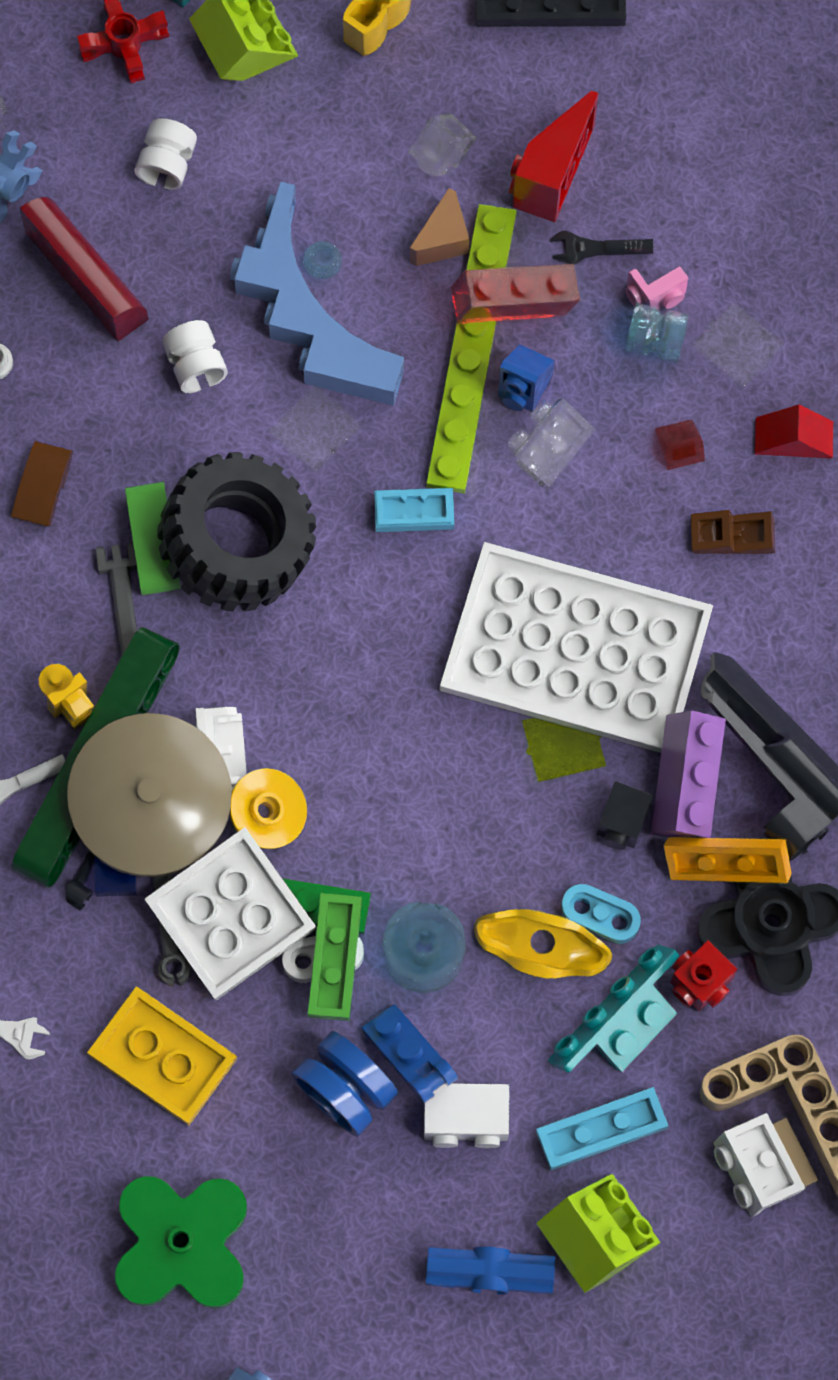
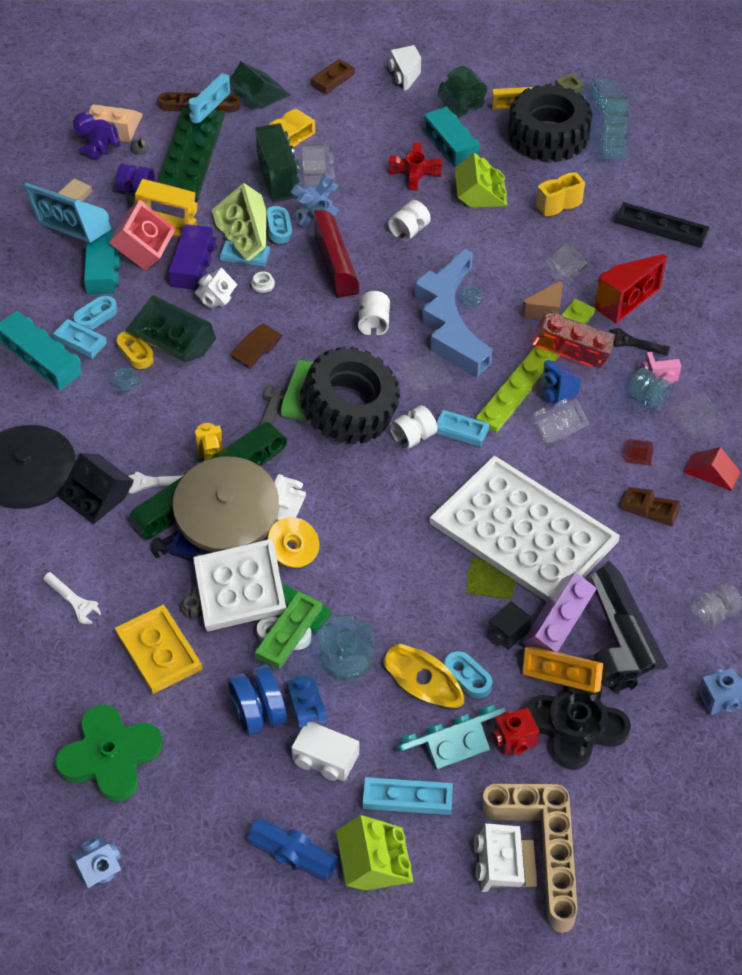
camera: 25 degrees right, 20 degrees down
none -> white wheel [390,405,437,450]

